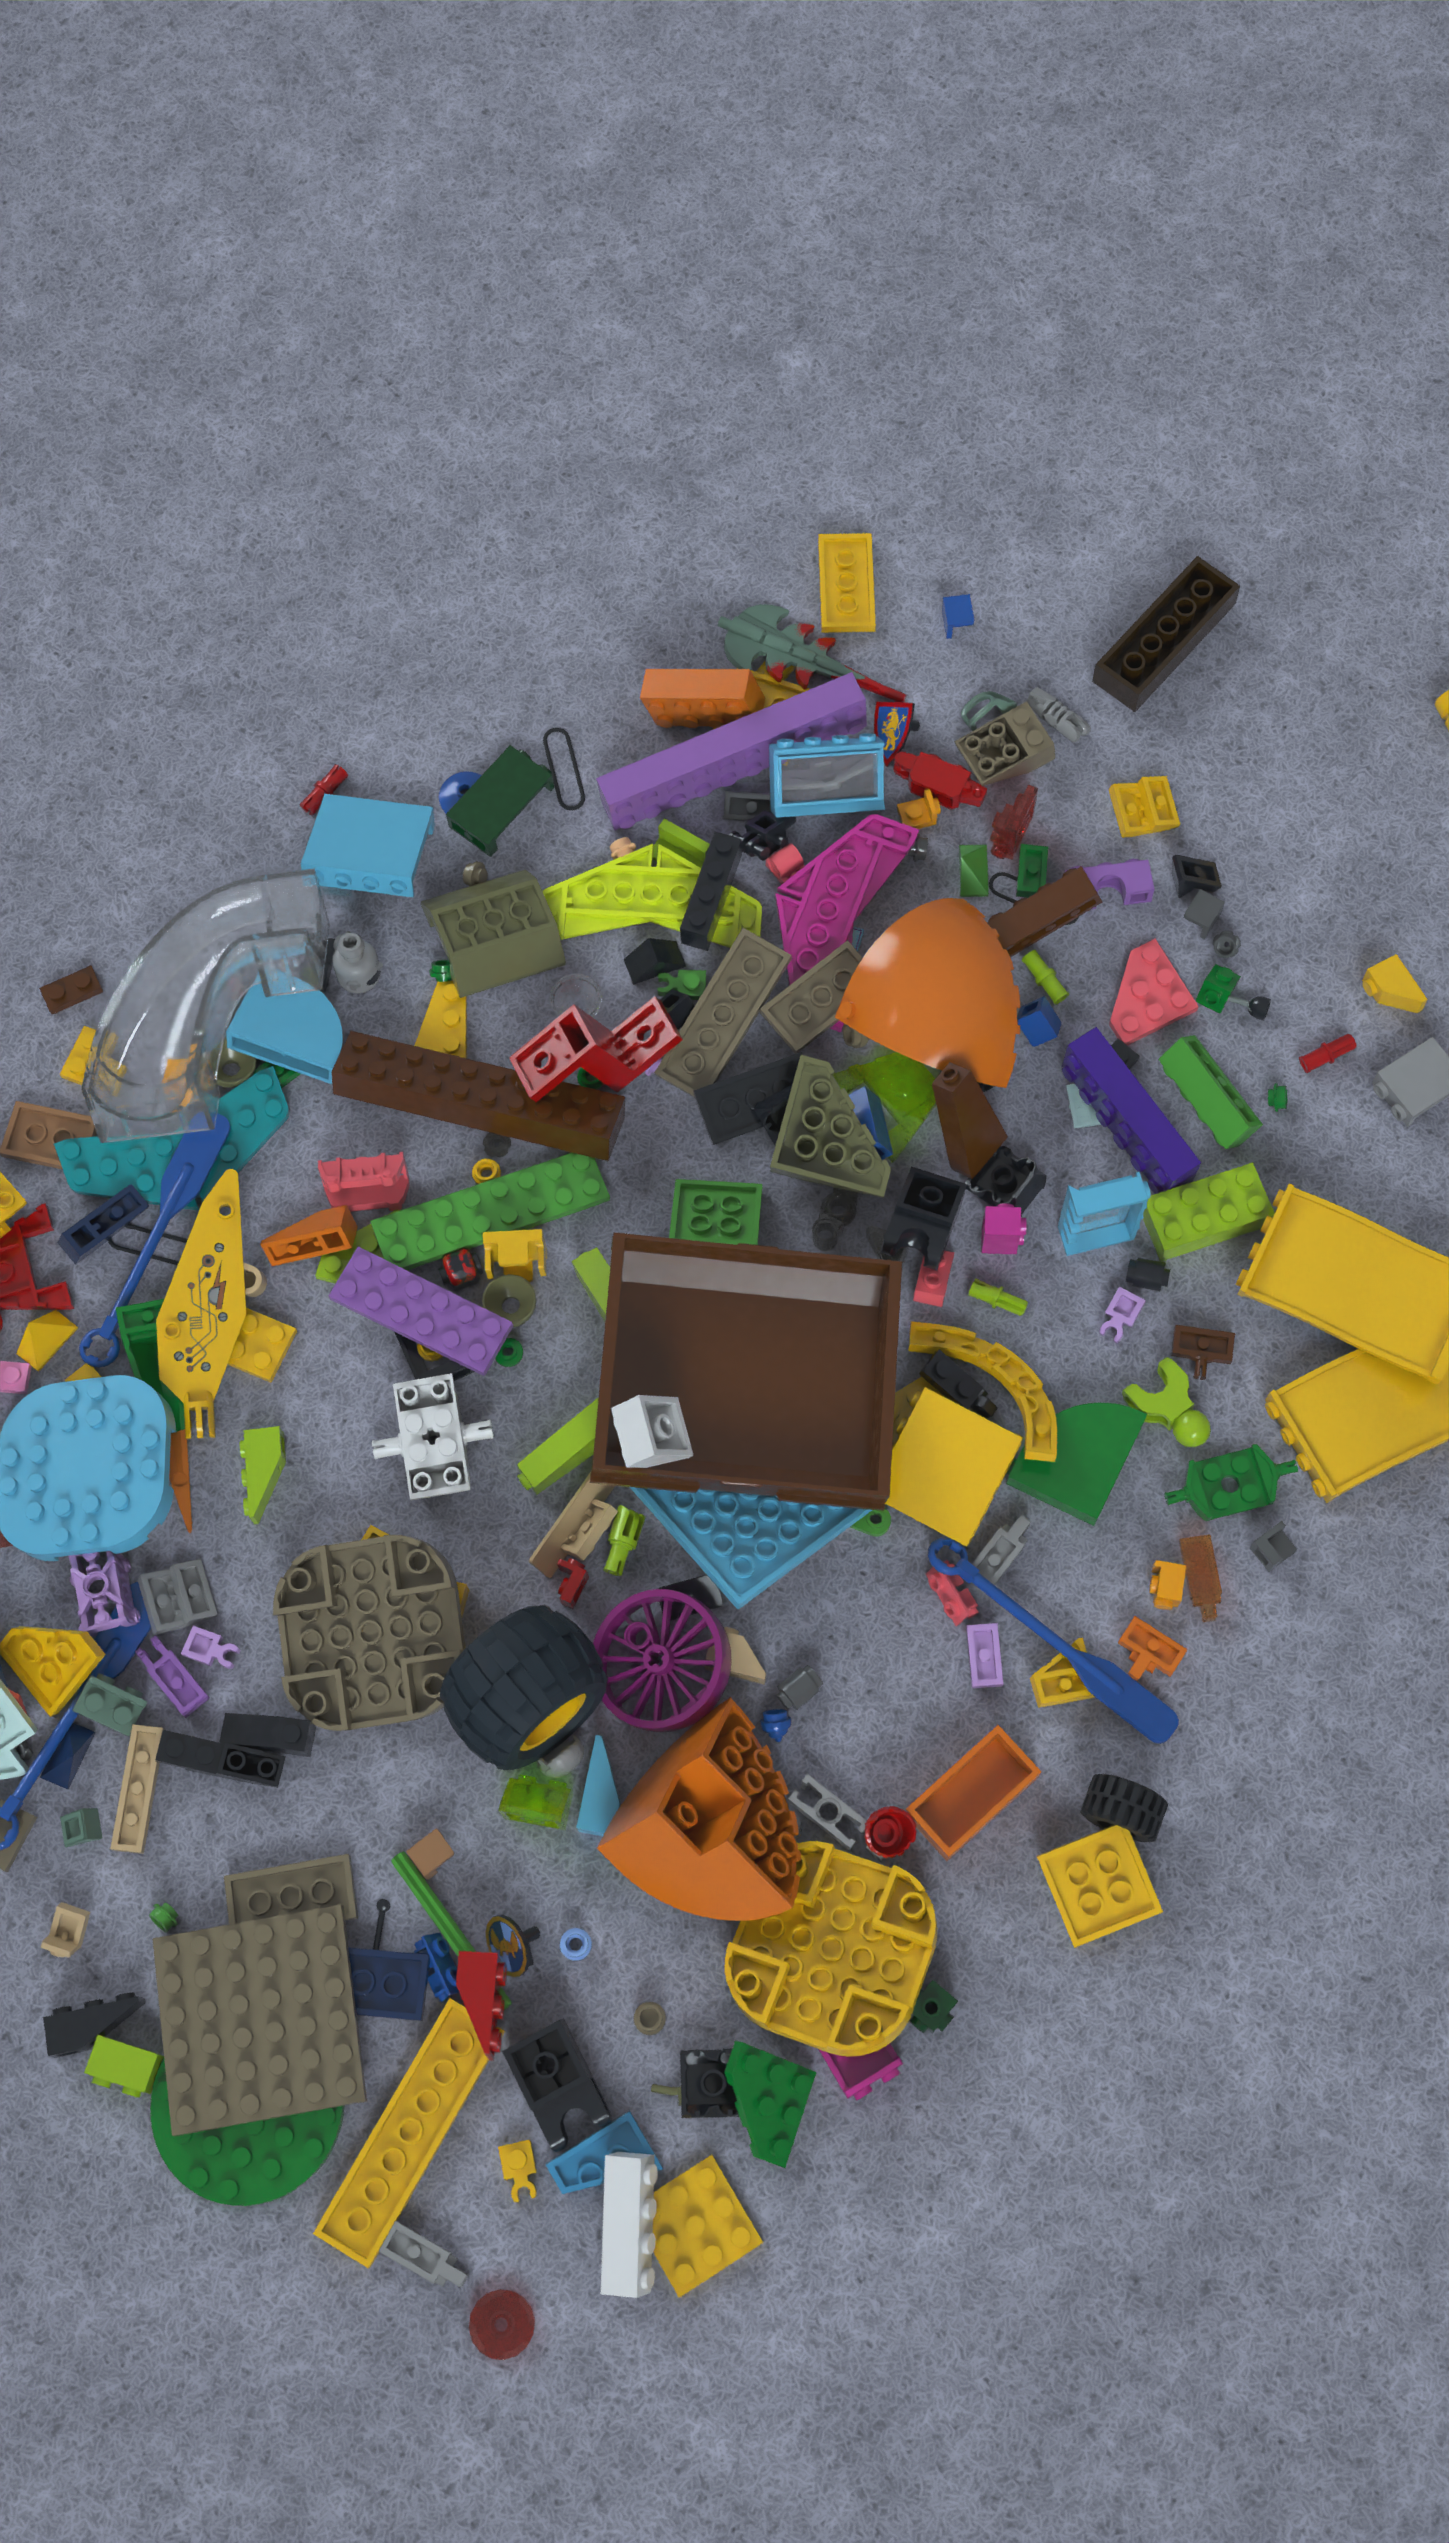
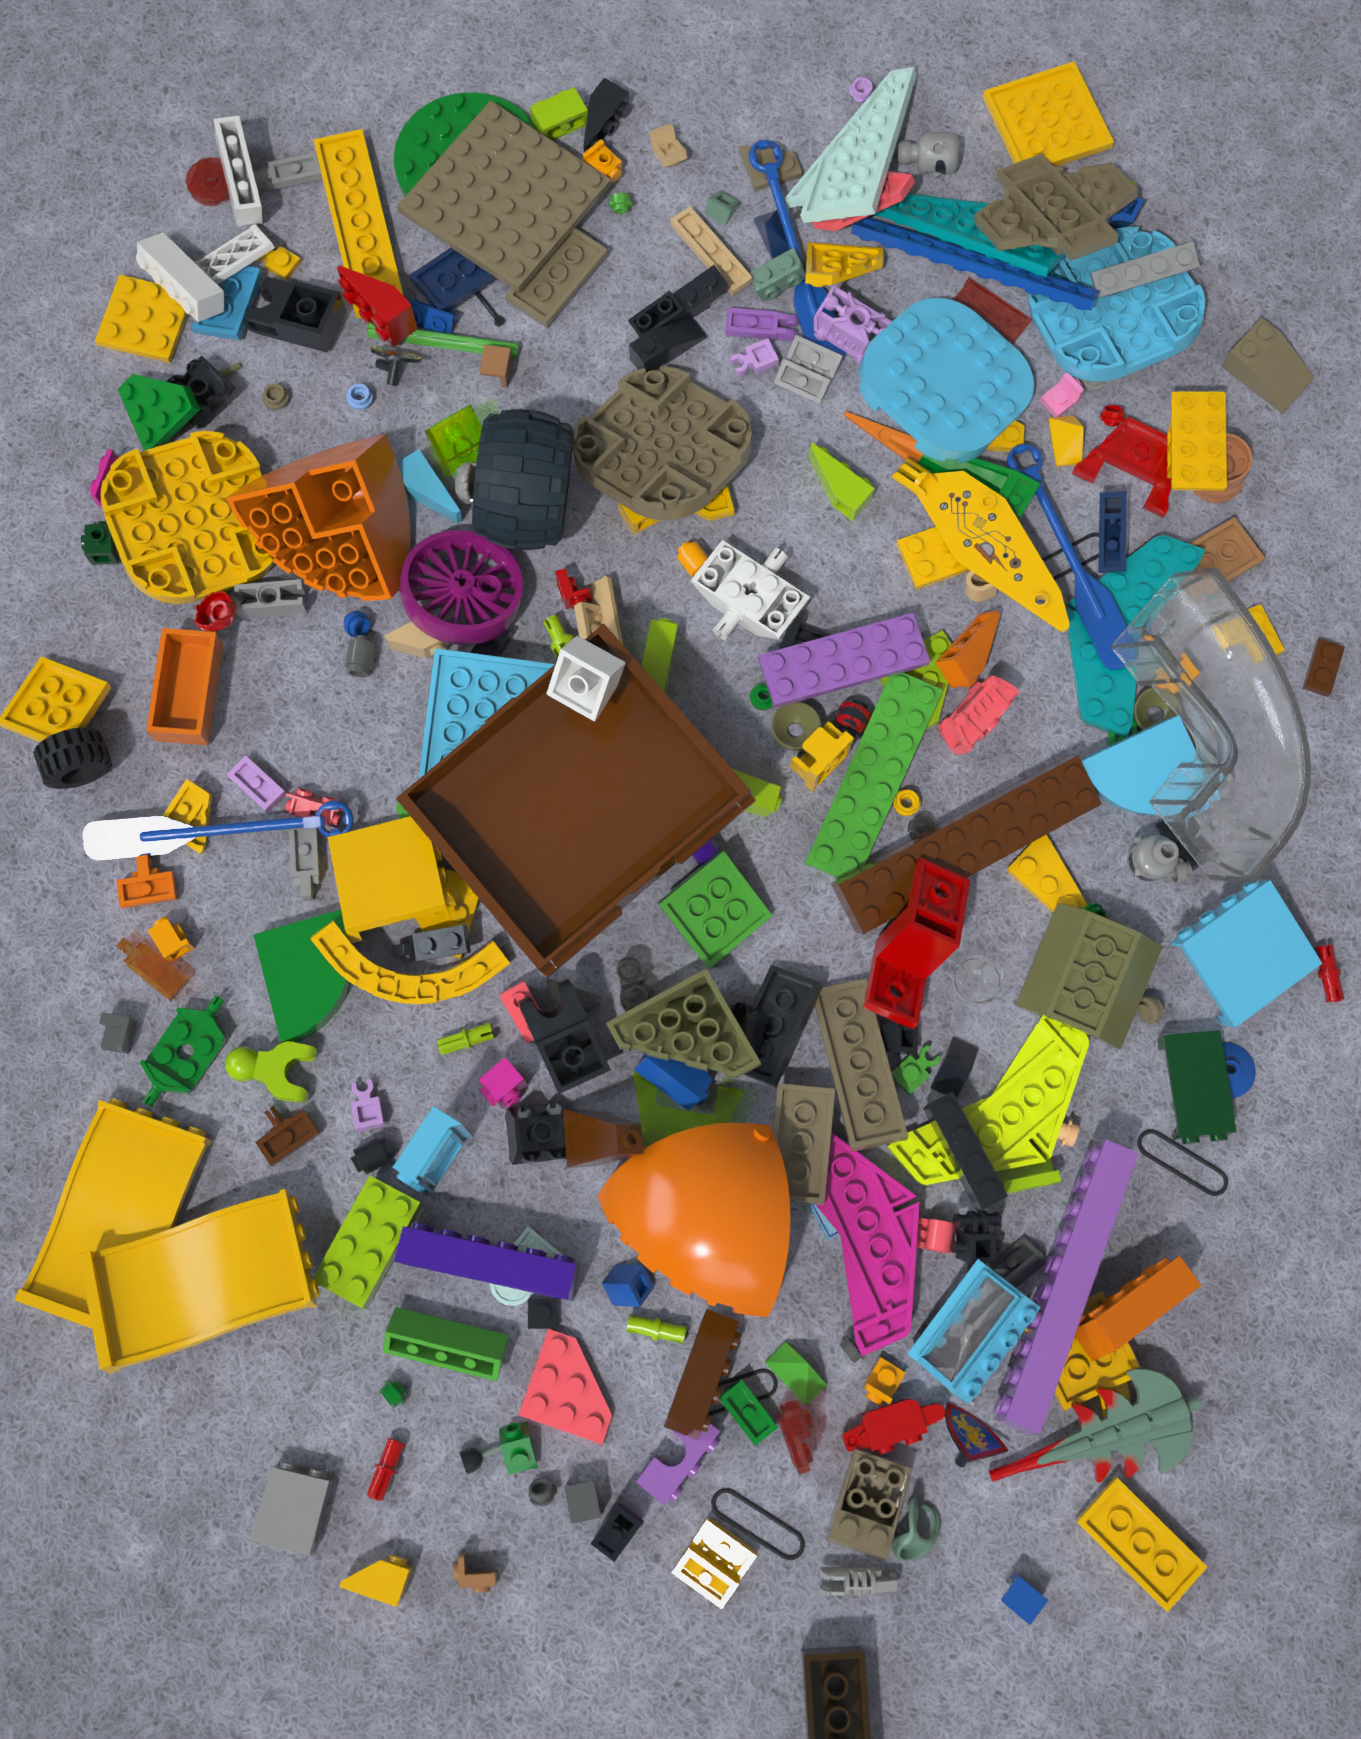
camera: 130 degrees right, 5 degrees up
none -> white window [194,224,275,285]
none -> white brick [213,115,263,227]
none -> medium nougat bracket [453,1553,498,1593]
none -> light orange brick [583,139,622,183]
none -> light orange brick [676,541,709,578]
none -> black piece [711,1488,805,1560]

